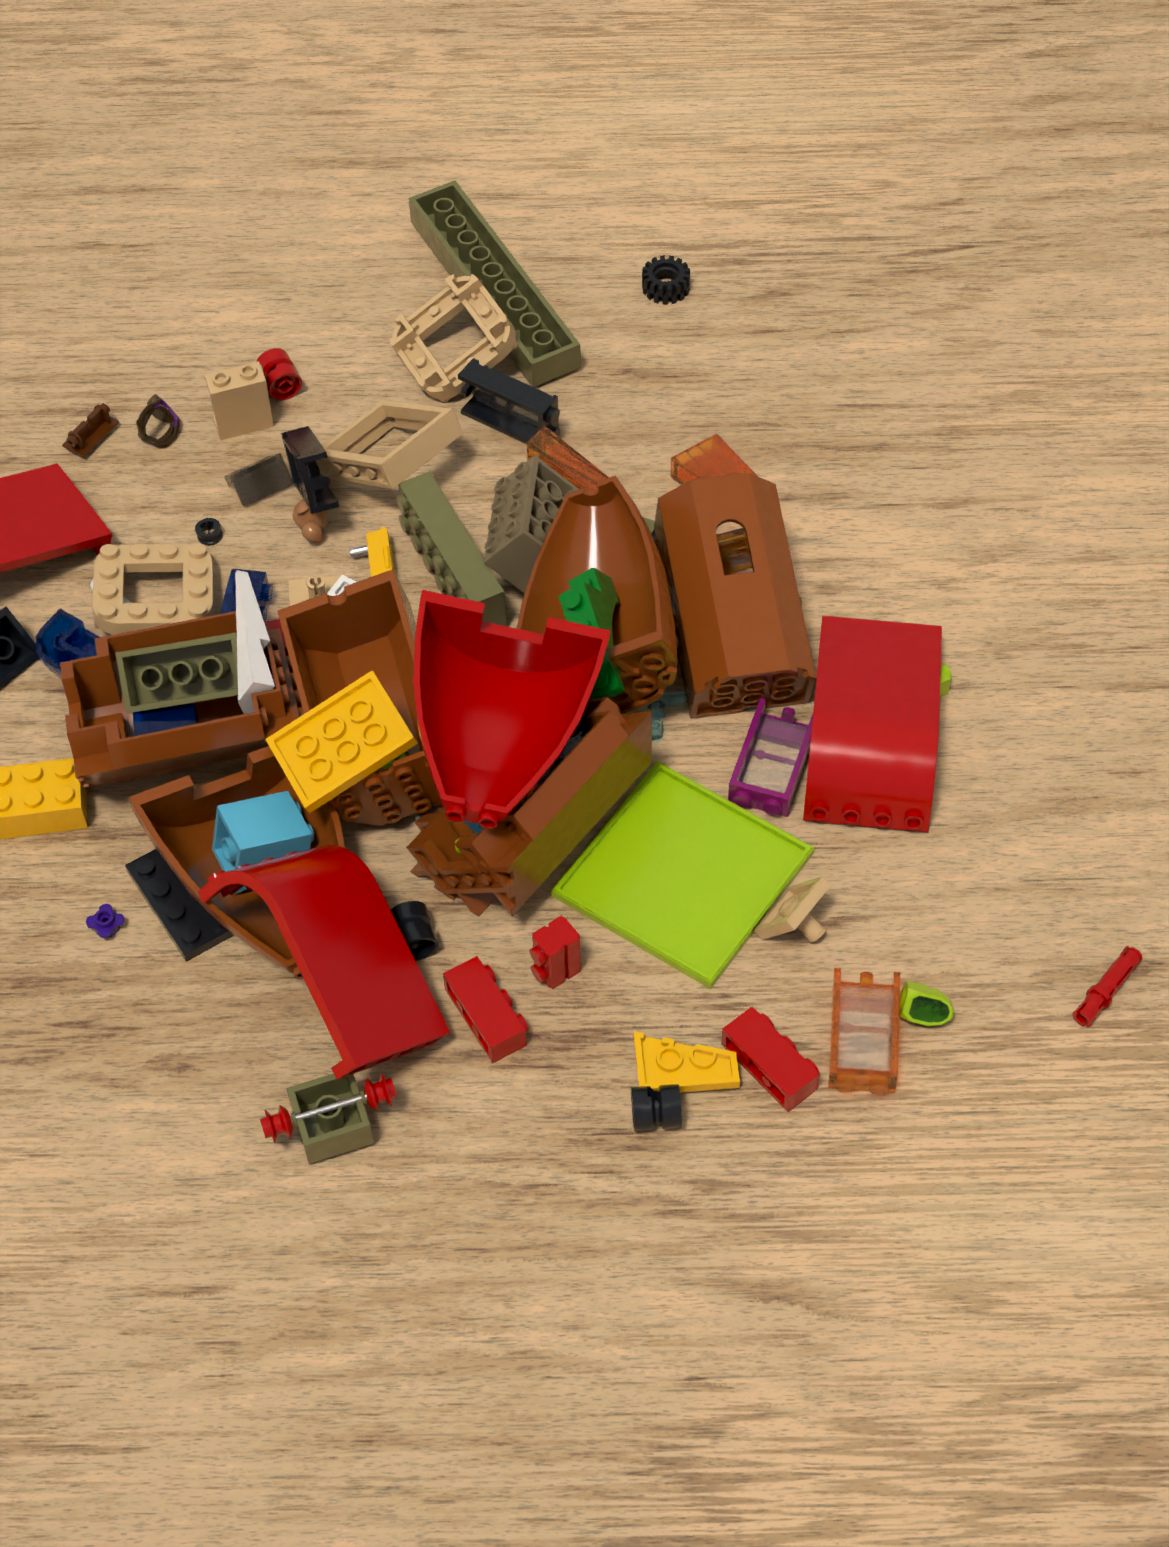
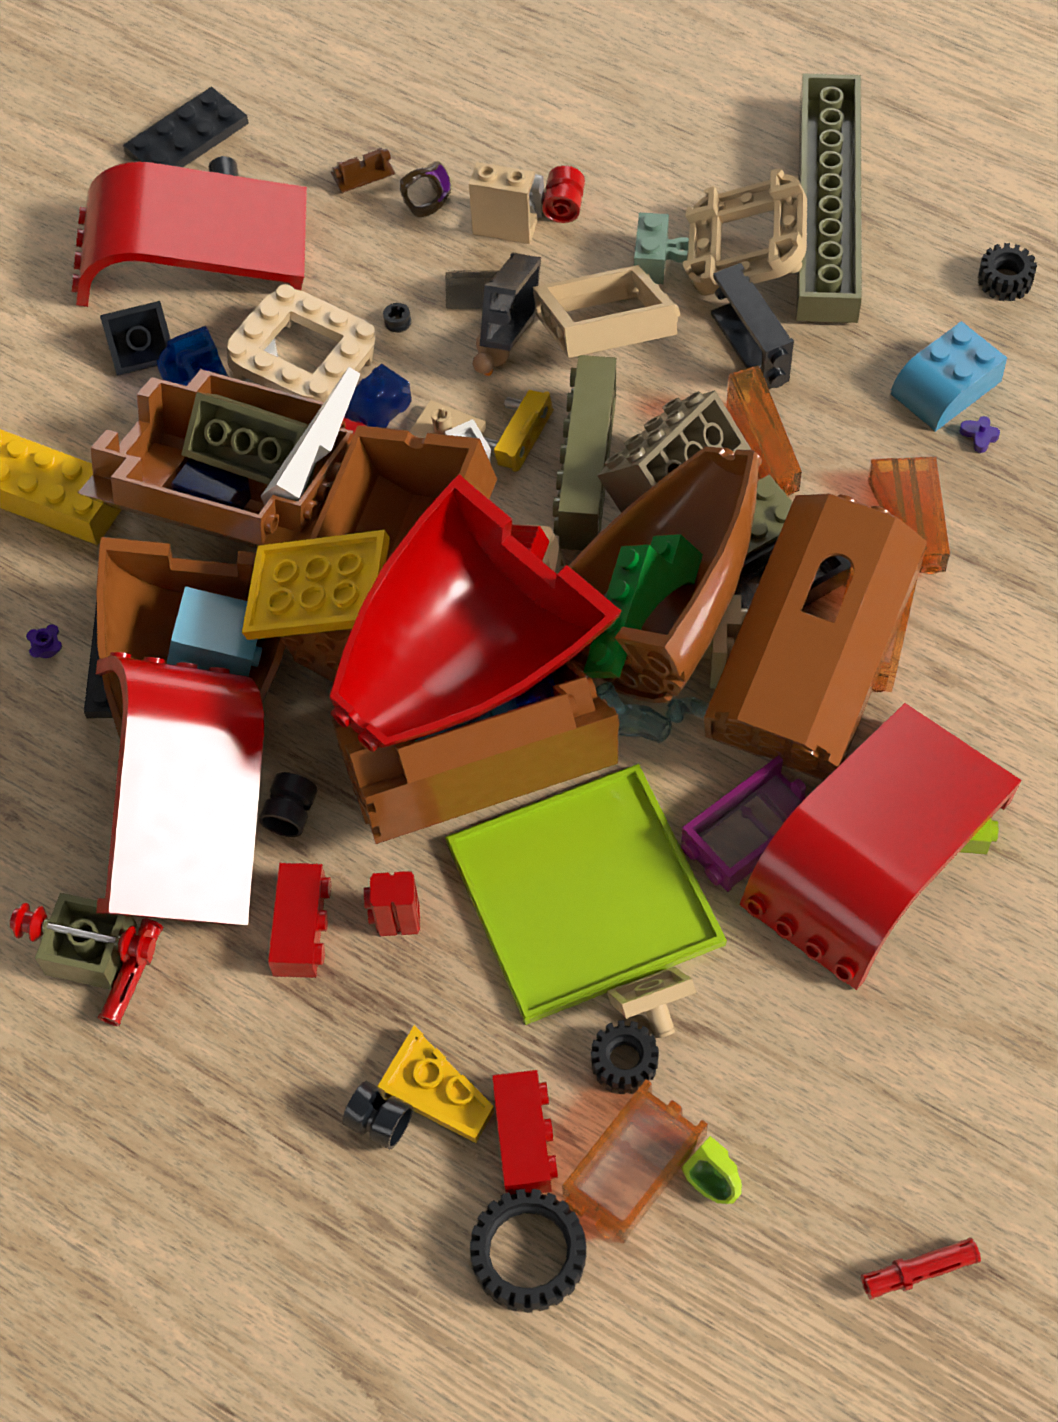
camera: 35 degrees right, 5 degrees up
none -> red pin [98,918,164,1027]
none -> black tyre [470,1189,587,1313]
none -> black tyre [591,1020,659,1095]
none -> sand green brick [634,212,689,284]
none -> dark azure brick [890,321,1007,432]
none -> dark purple piece [959,416,1000,453]

